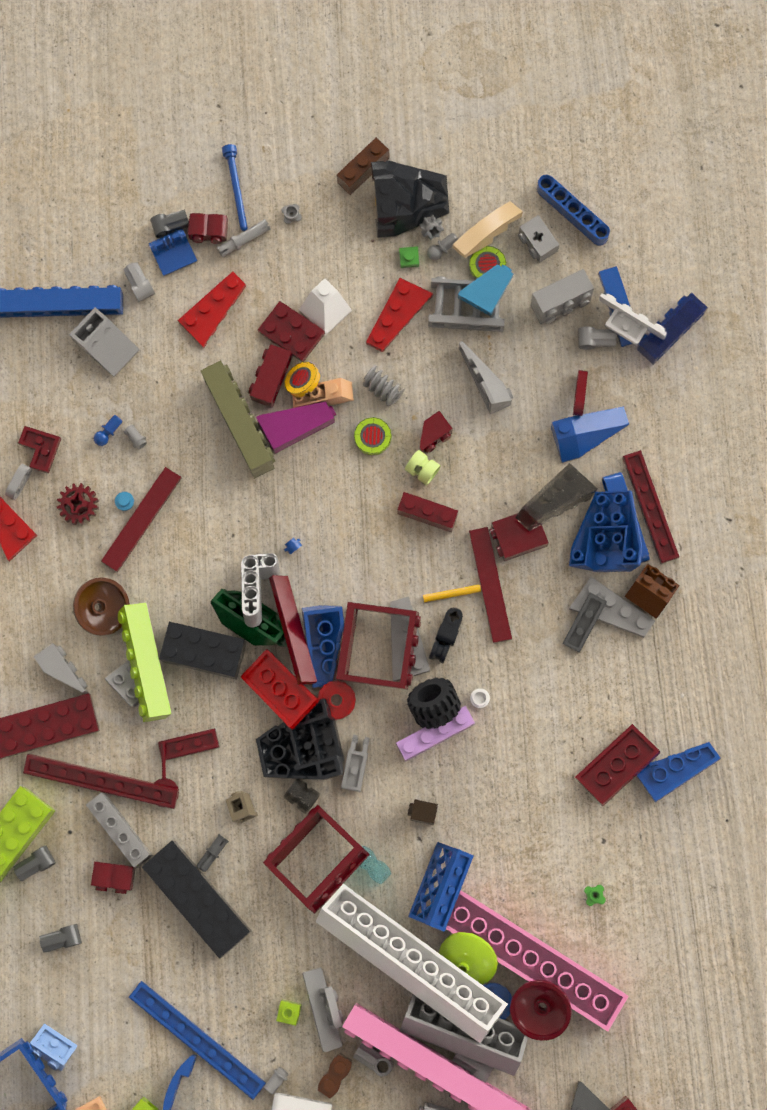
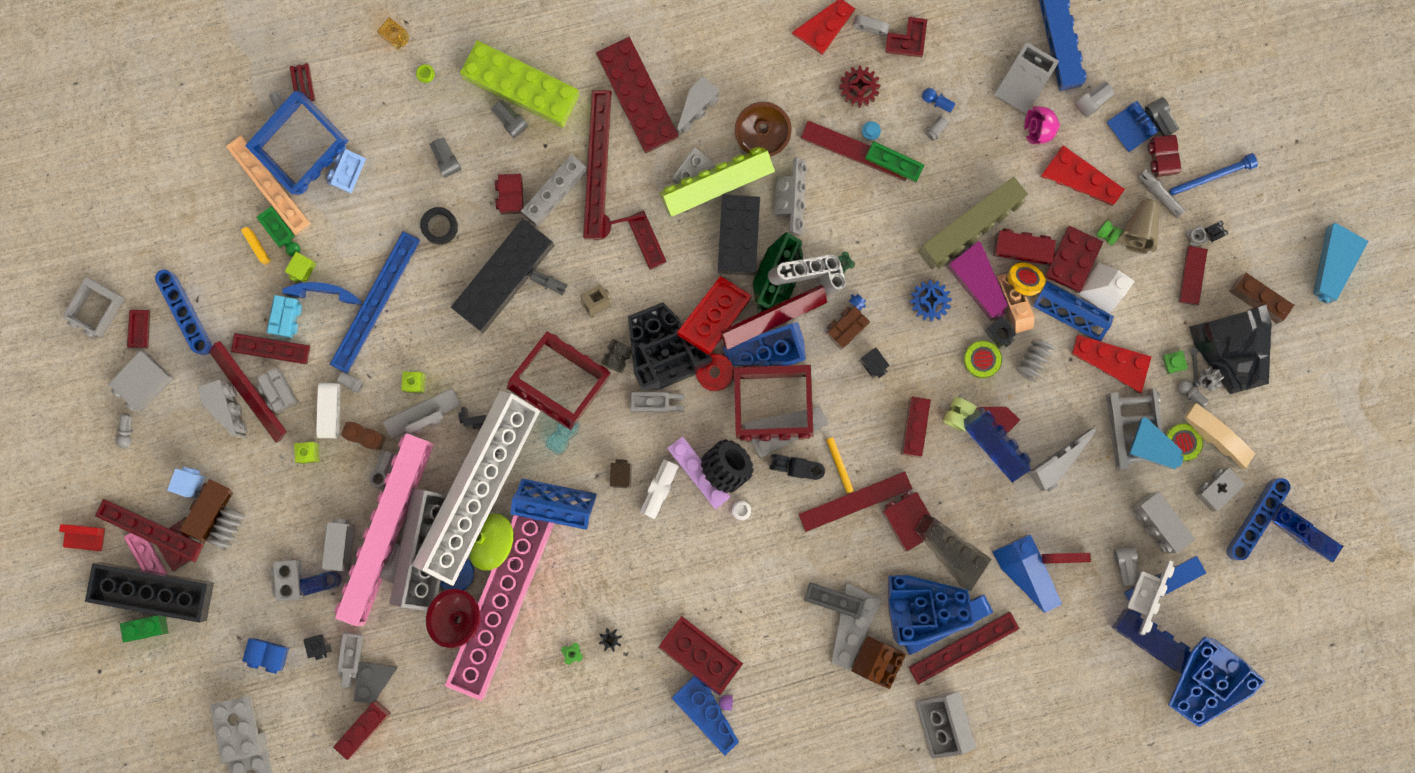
camera: 75 degrees right, 5 degrees up
none -> black tyre [420,207,458,245]
none -> black bracket [458,407,487,429]
none -> black gear [599,628,622,652]
none -> white piece [640,460,679,519]
none -> medium lavender hinge [719,695,733,711]
none -> light grey bracket [774,157,807,235]
none -> reddish brown brick [826,306,870,350]
none -> clear green plate [838,252,855,274]
none -> black brick [859,347,890,379]
none -> green tile [865,141,925,183]
none -> blue gear [910,280,952,322]
none -> light grey slope [916,691,976,759]
none -> clear blue brick [964,407,1031,483]
none -> black brick [985,317,1016,348]
none -> dark pink cylinder [1024,106,1060,144]
none -> blue fence [1033,281,1114,341]
none -> bright green wheel [1096,220,1123,246]
none -> dark tan cone [1119,199,1160,254]
none -> blue wedge [1168,636,1266,727]
none -> dark red tile [1179,246,1208,306]
none -> dark grey hinge [1190,348,1200,388]
none -> black wheel [1205,220,1229,243]
none -> clear blue slope [1270,503,1344,562]
none -> dark azure slope [1313,223,1369,303]

